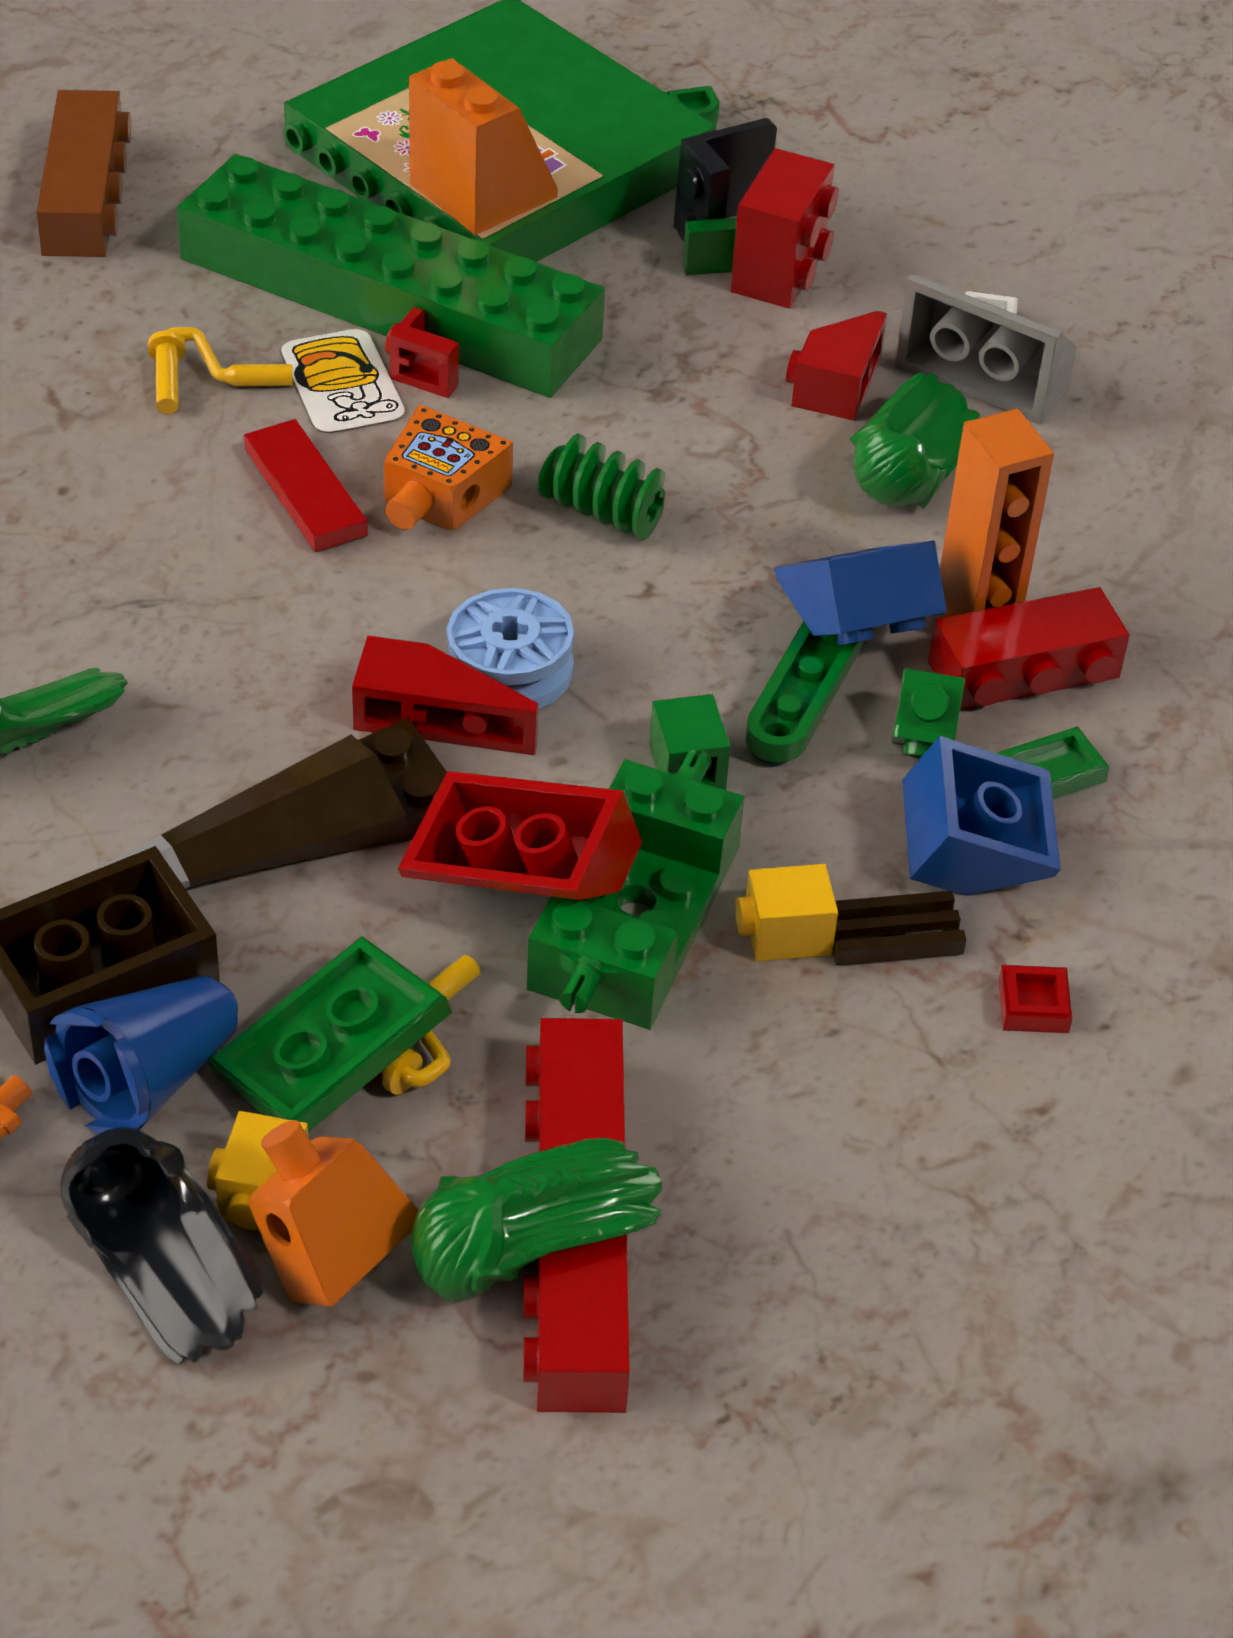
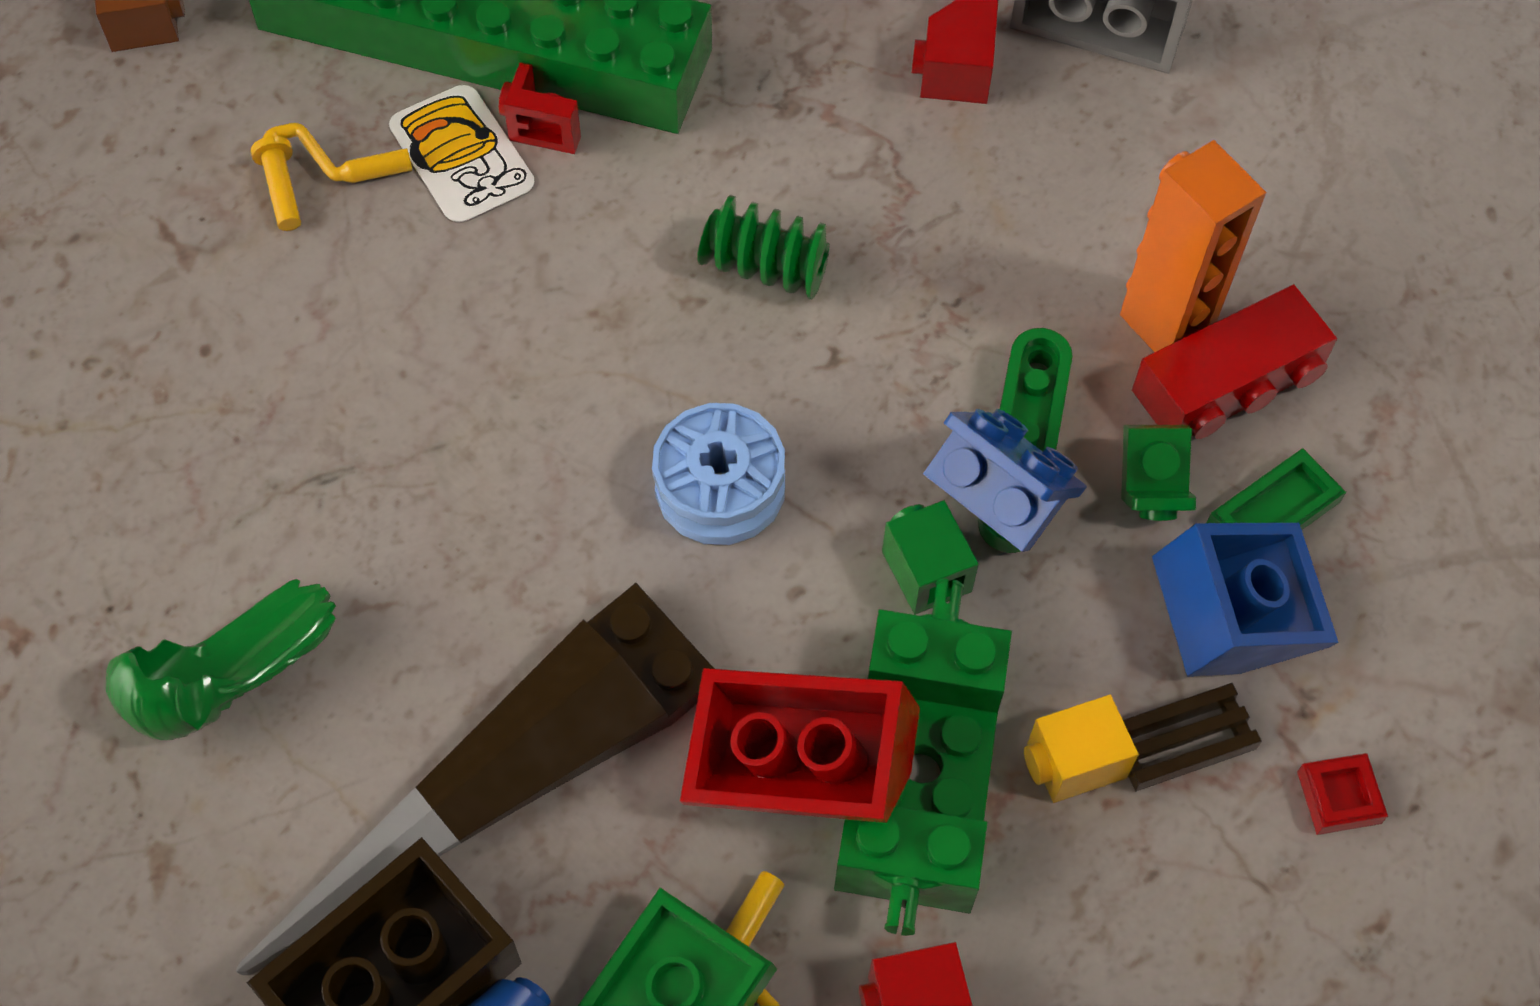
camera: 10 degrees left, 15 degrees up
red tile [244,419,368,552] -> none
red slope [352,635,539,756] -> none
orange torso [384,404,513,530] -> none
blue slope [775,540,947,645] -> none
green hair [849,372,980,509] -> none
none -> bracket [923,409,1087,552]

